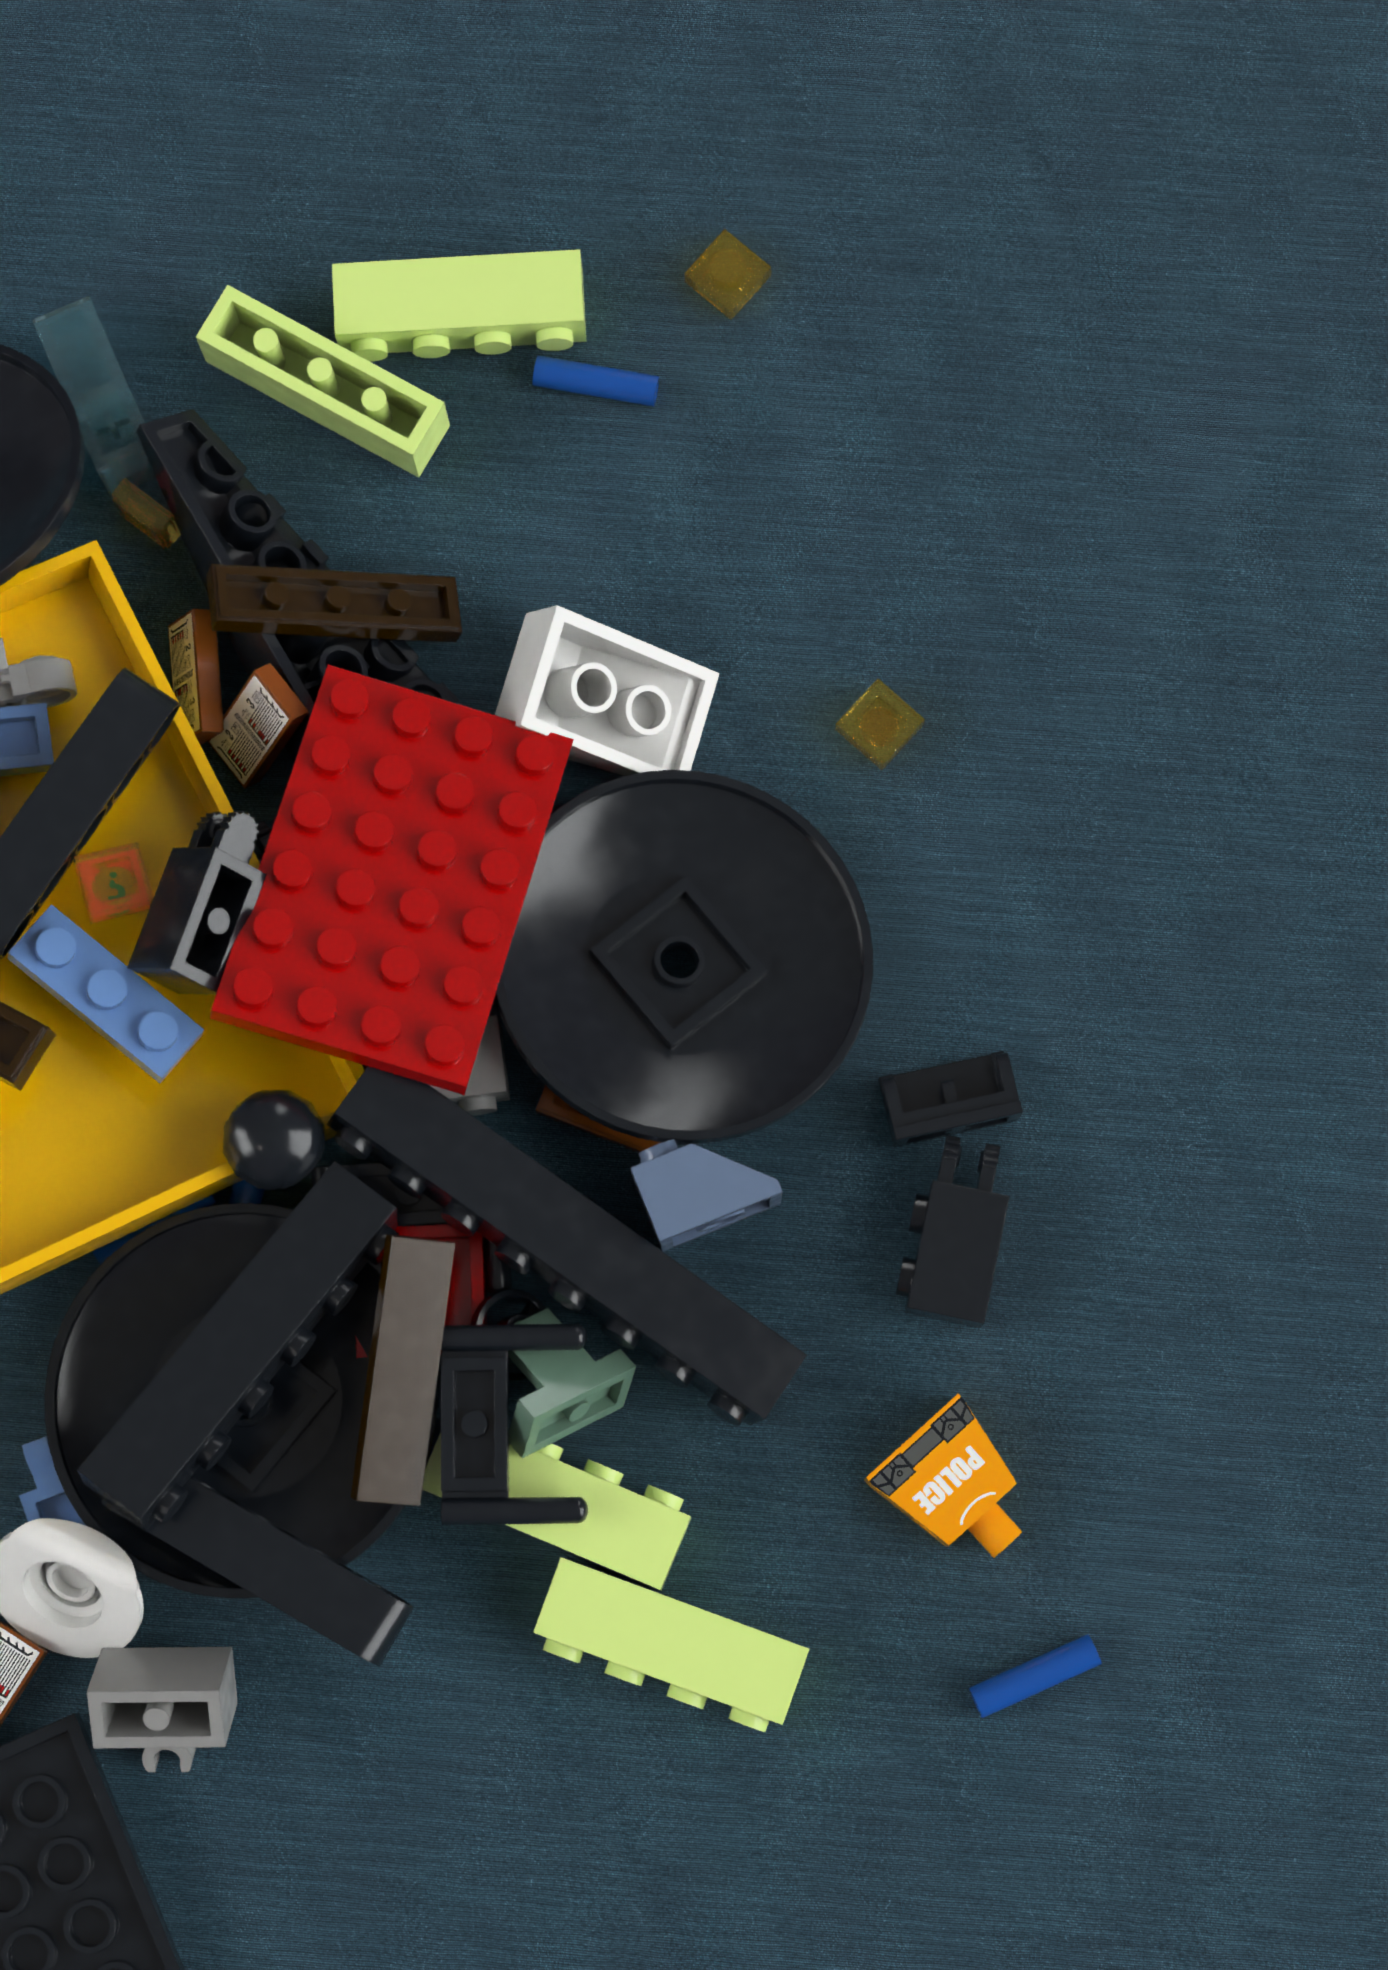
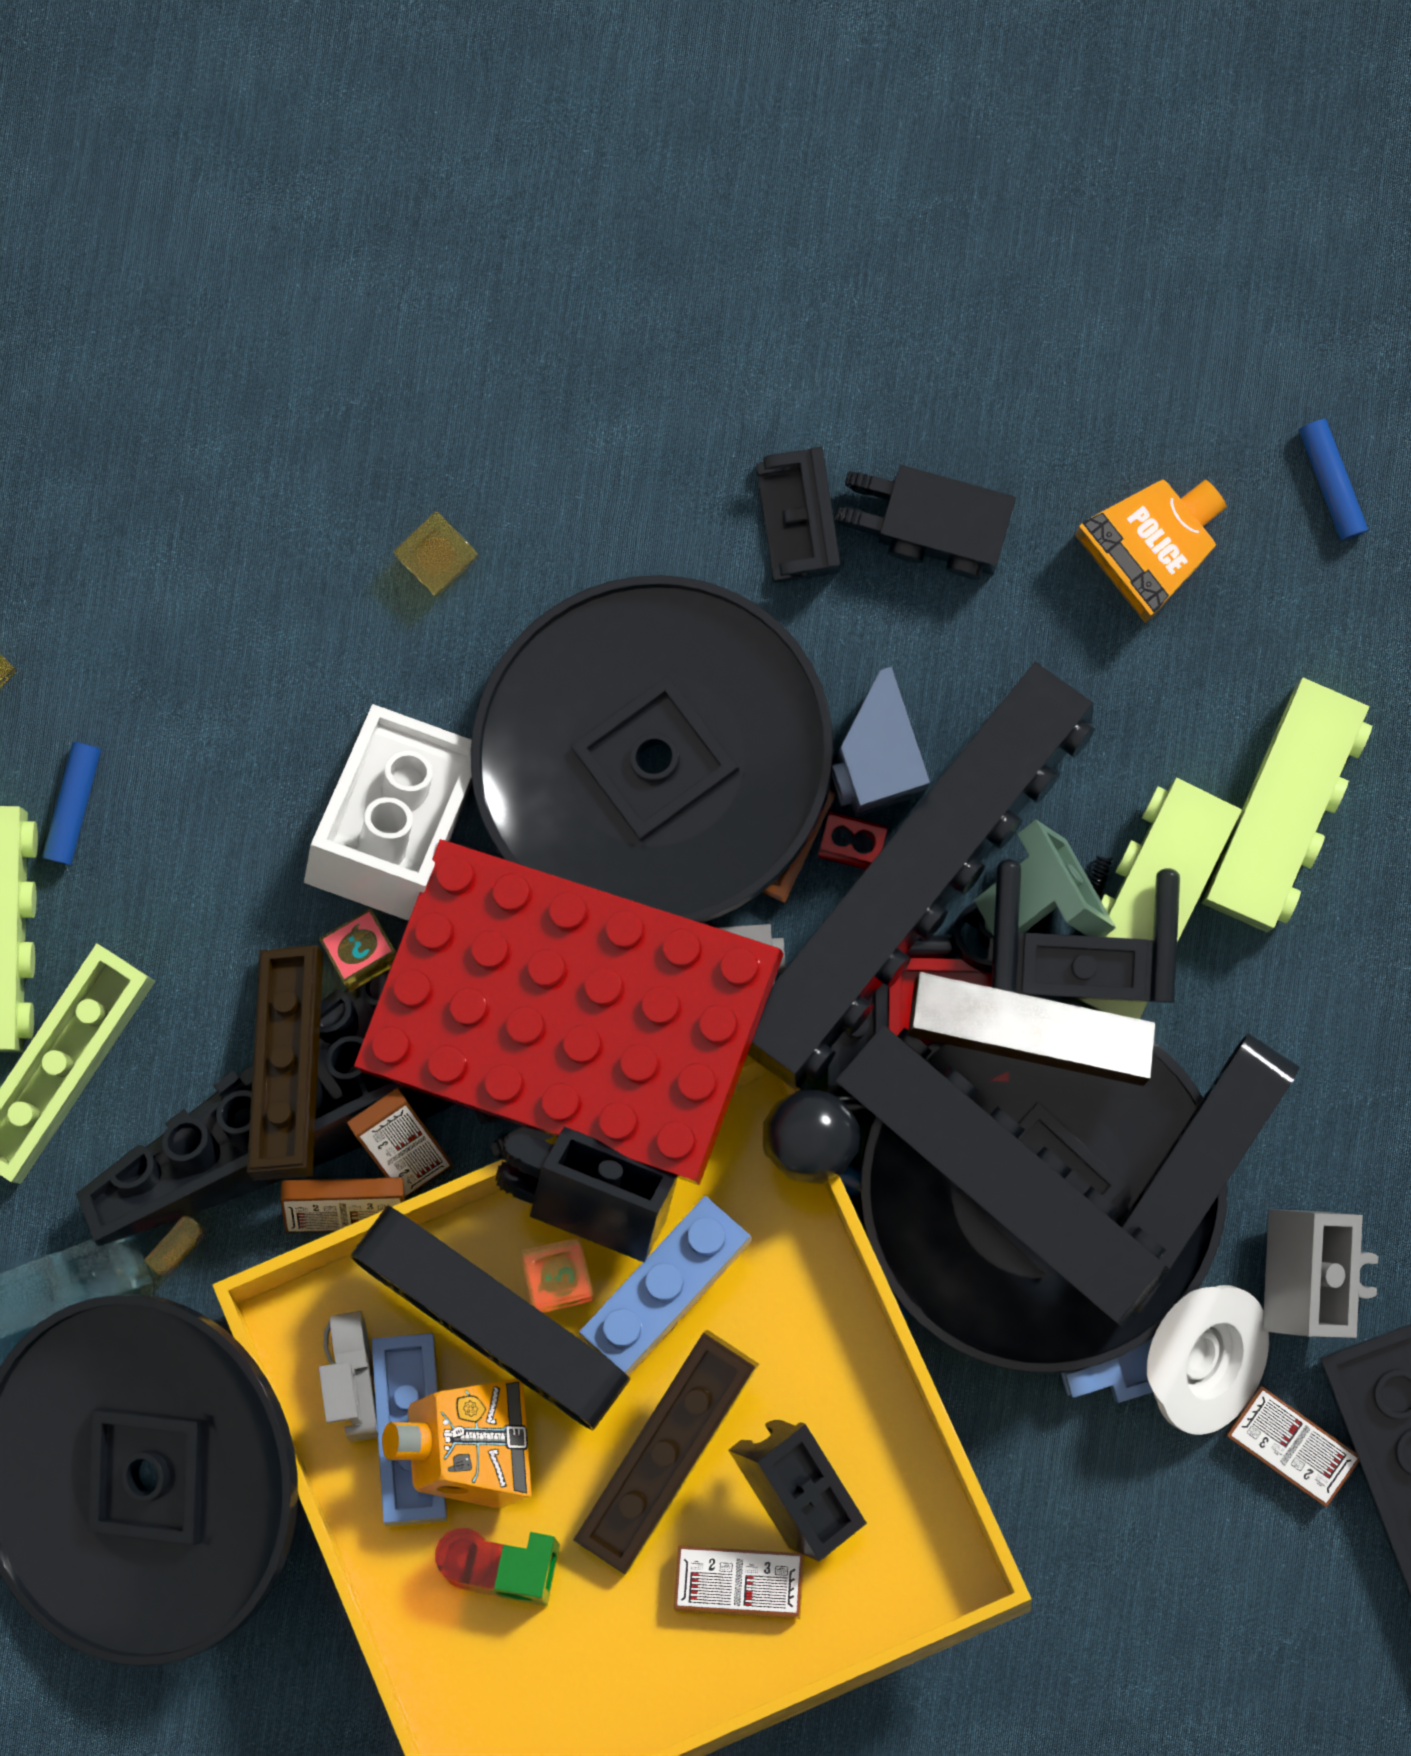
camera: 90 degrees left, 5 degrees up
none -> tile [319,908,397,992]
none -> red piece [818,811,888,870]
none -> black leg [1089,856,1113,900]

